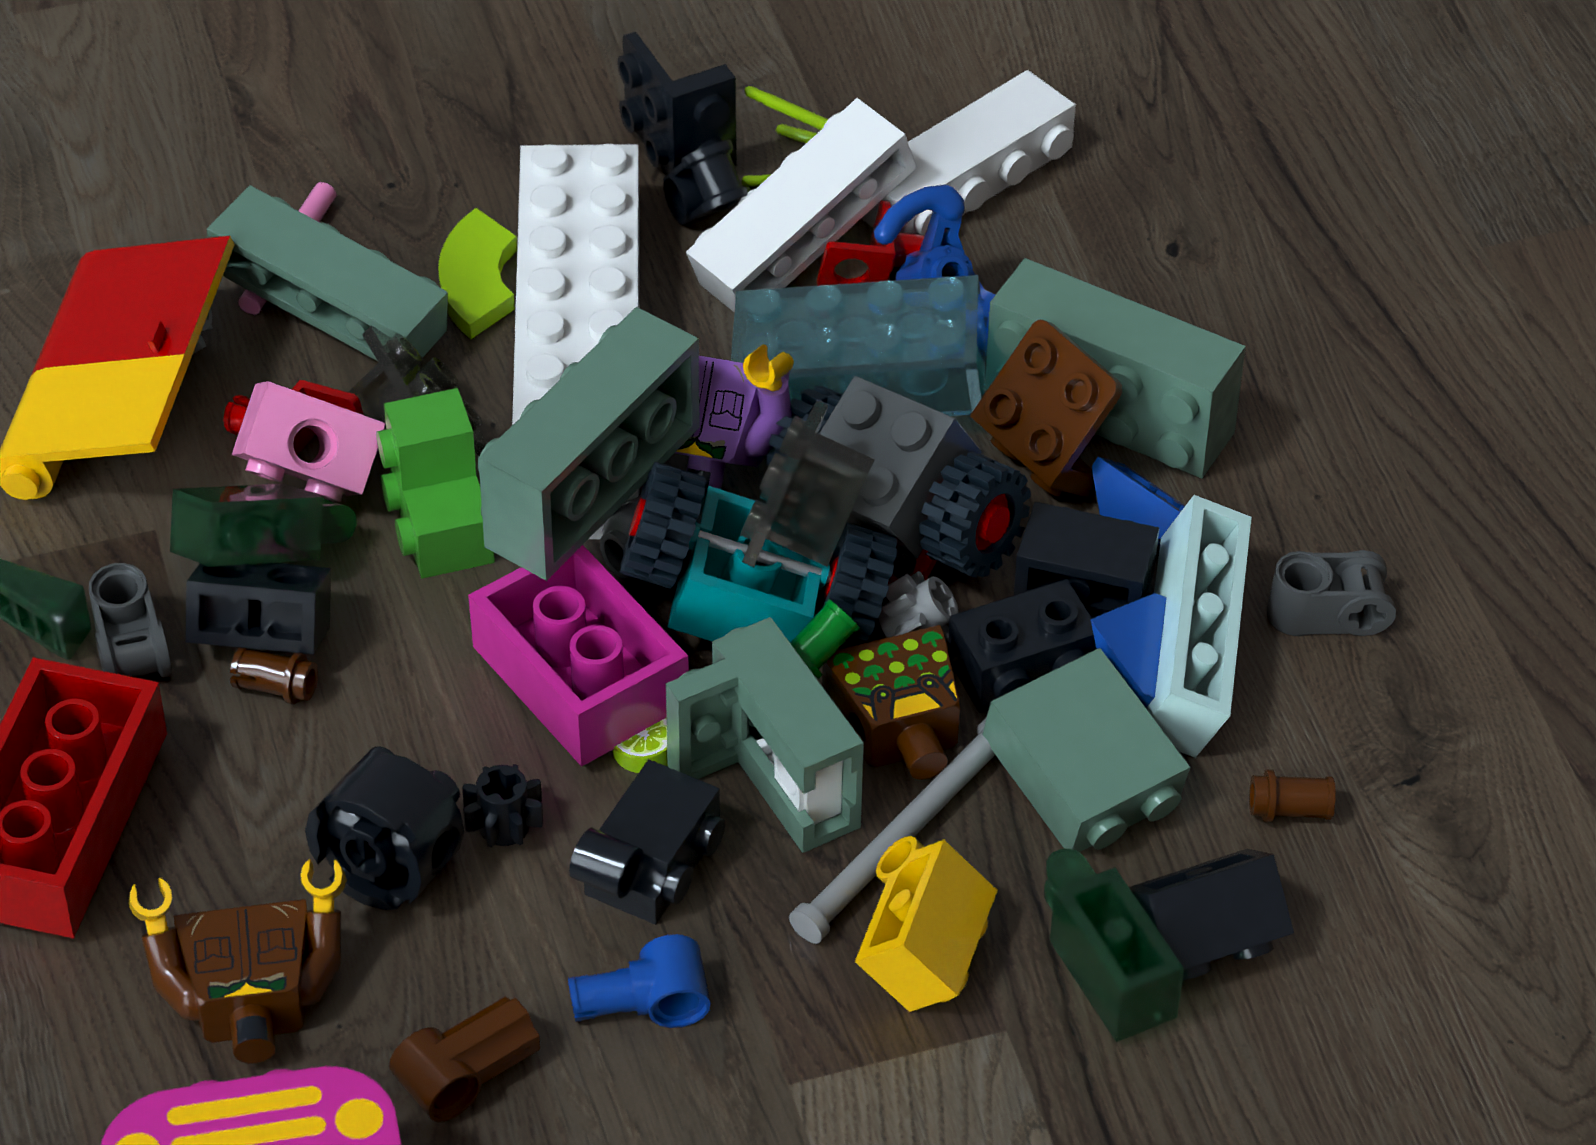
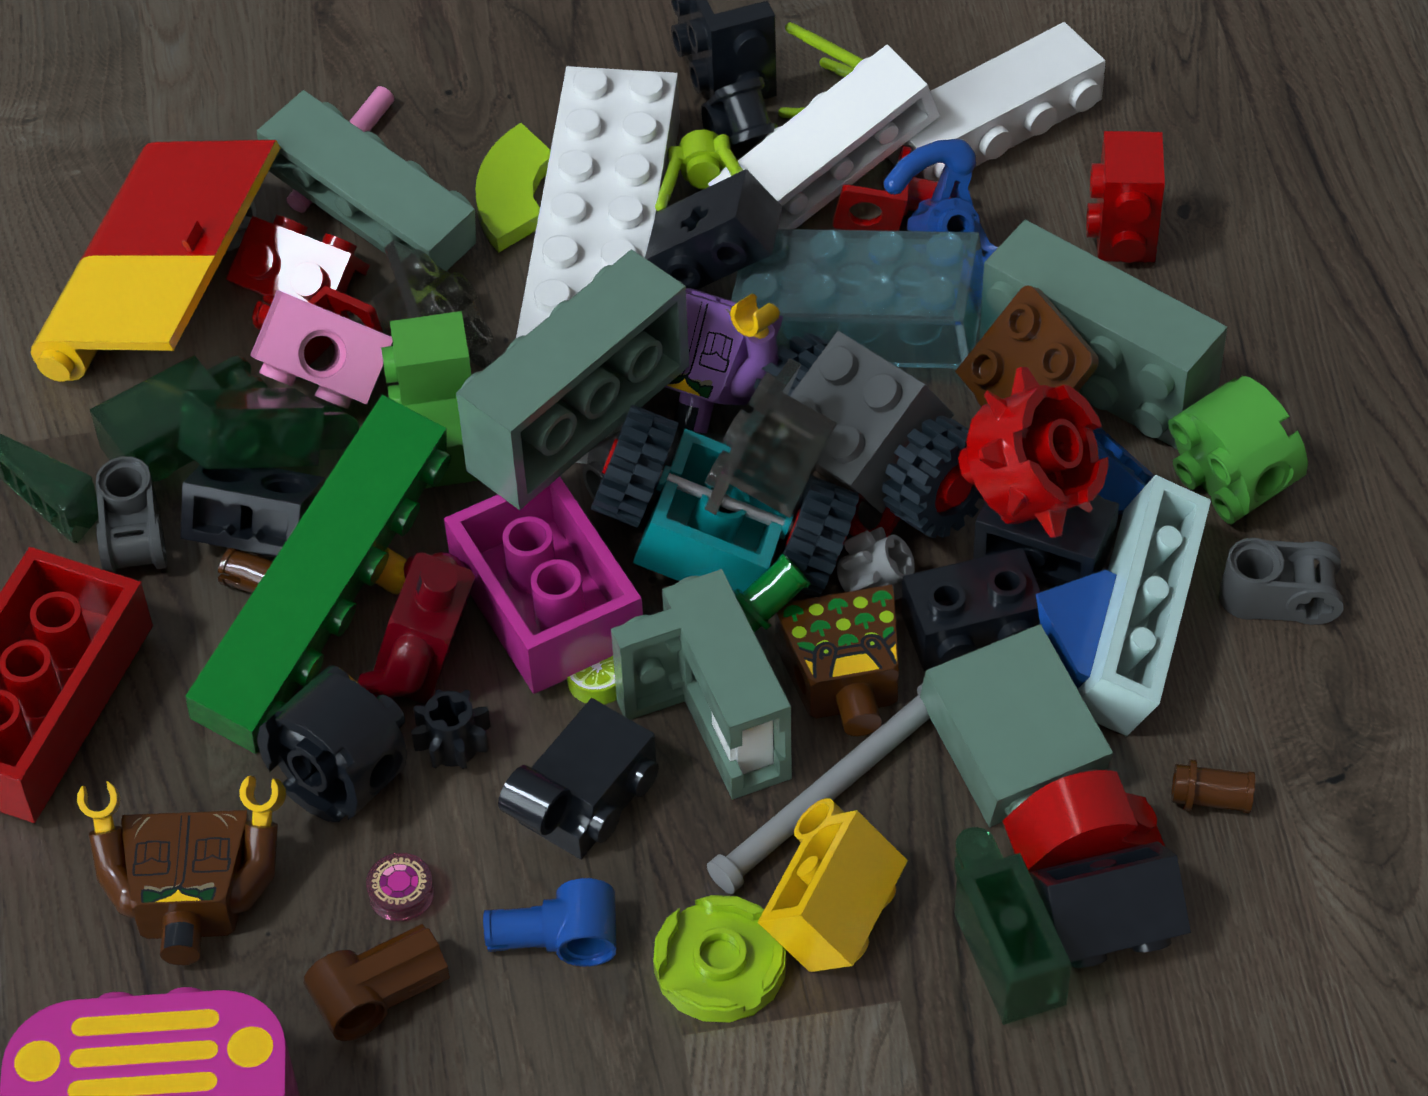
camera: 10 degrees right, 5 degrees up
none -> clear green brick [90,355,268,482]
none -> green brick [185,395,451,754]
none -> red bracket [226,214,370,302]
none -> dark red torso [342,547,476,705]
none -> tile [366,853,434,921]
none -> black brick [645,169,782,290]
none -> lime tile [653,895,787,1023]
none -> lime plant [655,129,743,211]
none -> red brick [958,367,1109,538]
none -> red brick [1002,770,1165,877]
none -> red brick [1086,131,1165,263]
none -> bright green brick [1168,376,1308,524]

